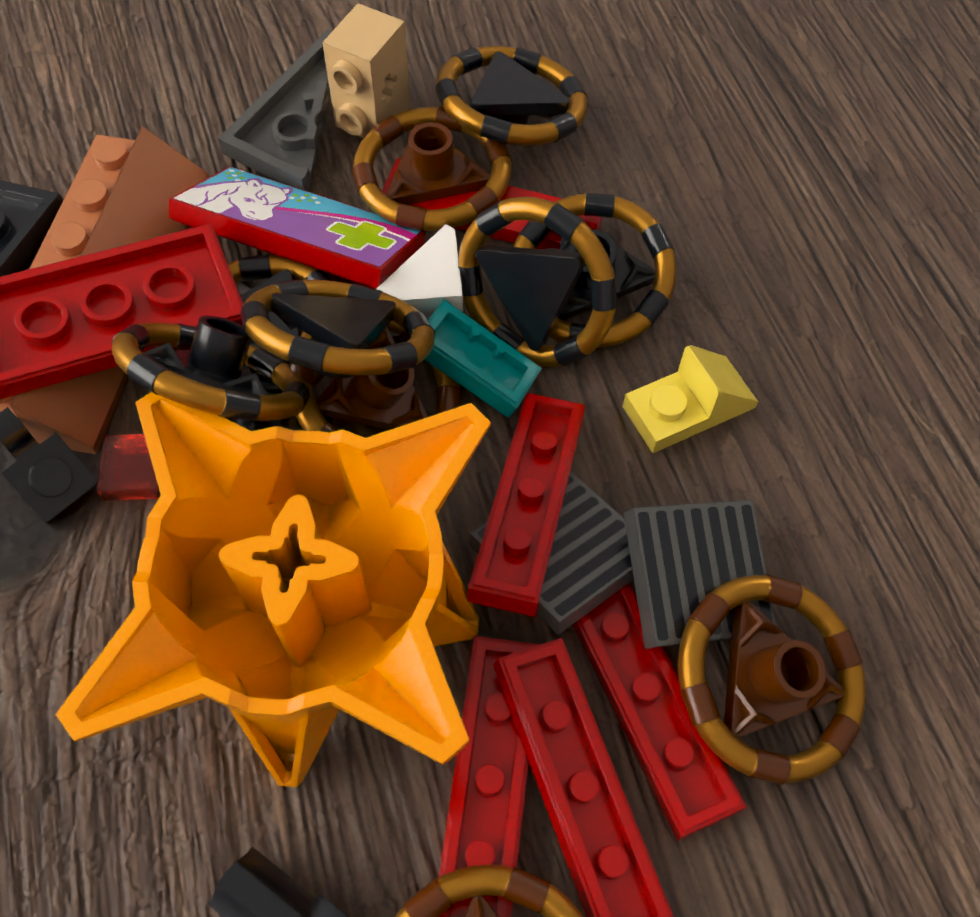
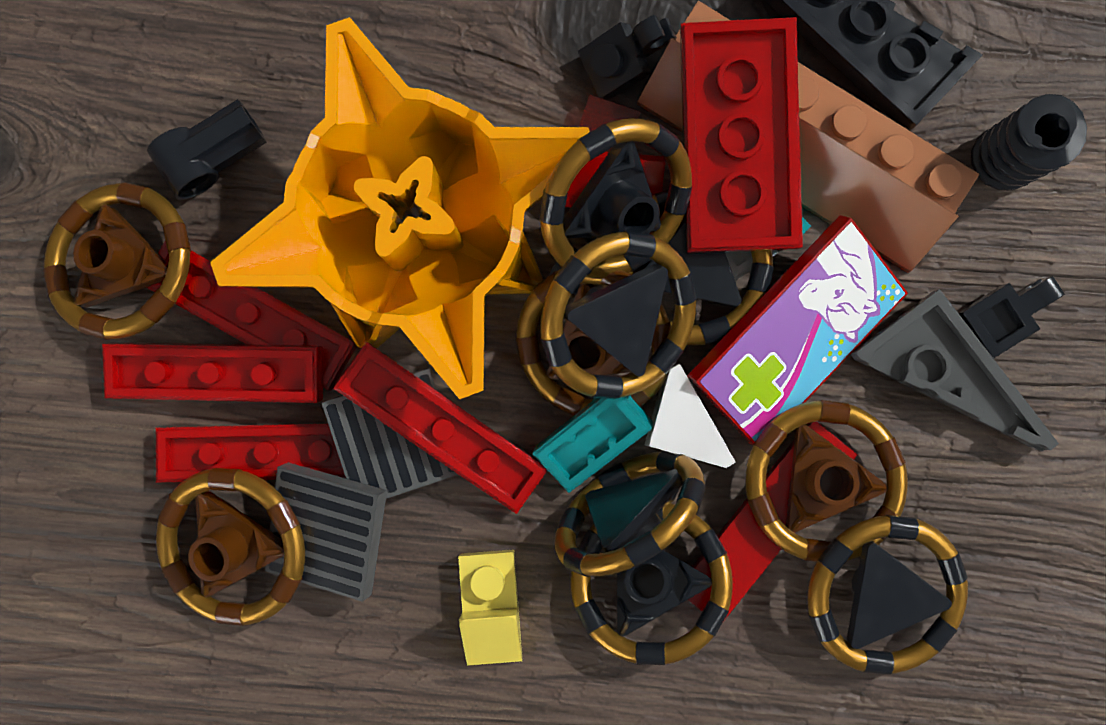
camera: 115 degrees right, 25 degrees up
tan brick [322,3,411,138] -> none
none -> black plate [958,276,1065,359]
none -> black piece [971,94,1087,191]

